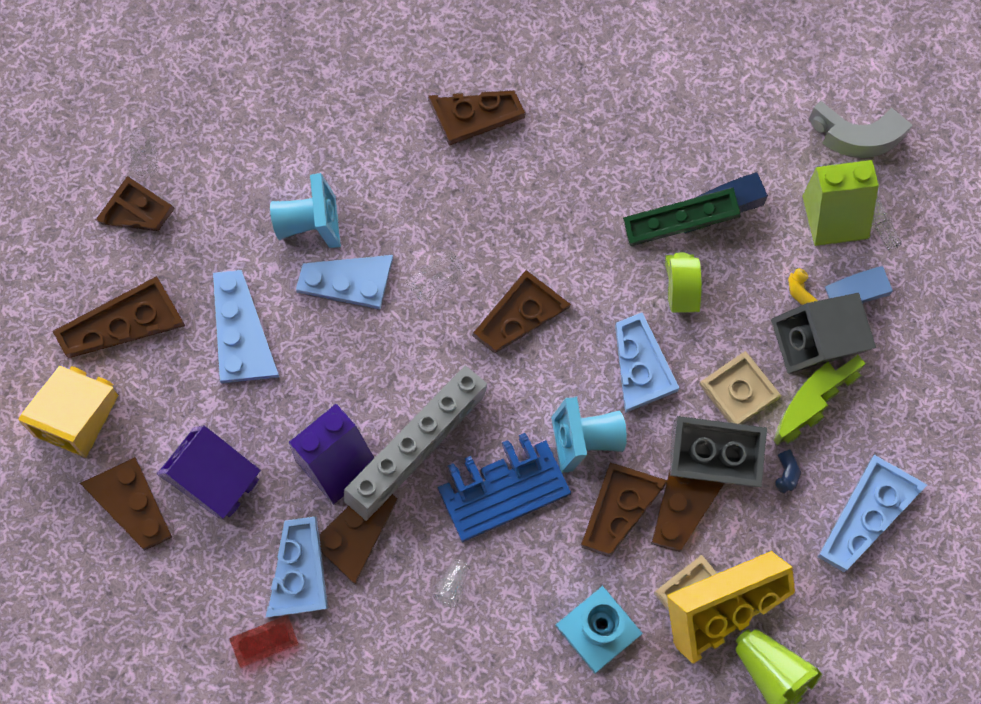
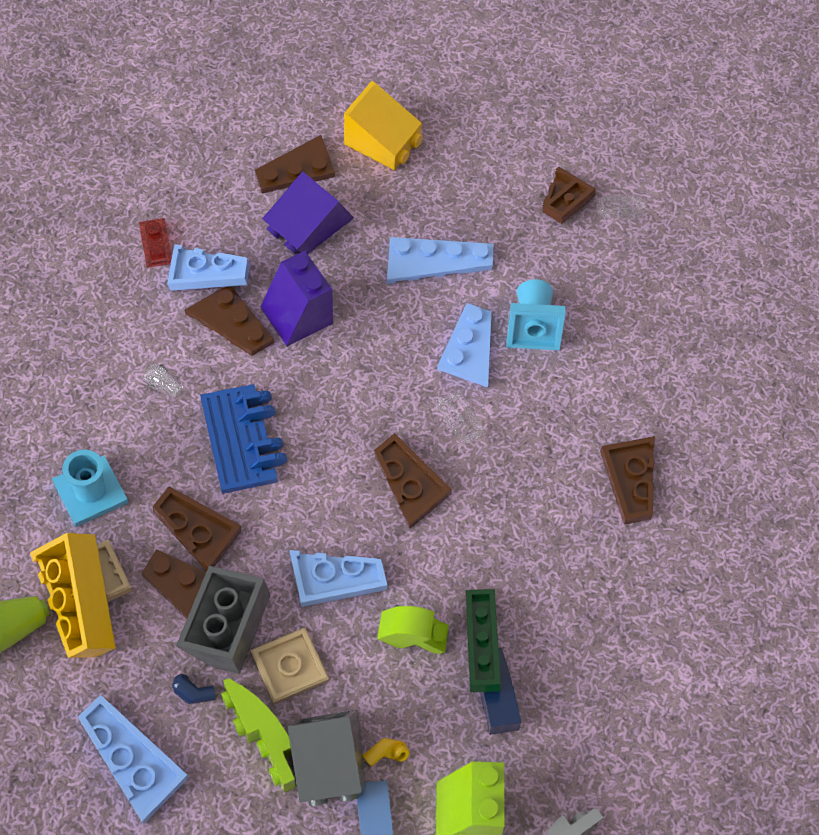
camera: 100 degrees right, 10 degrees down
reddish brown wing [52,276,185,359] -> none
light grey brick [344,365,488,521] -> none
medium azure plant [551,397,627,473] -> none

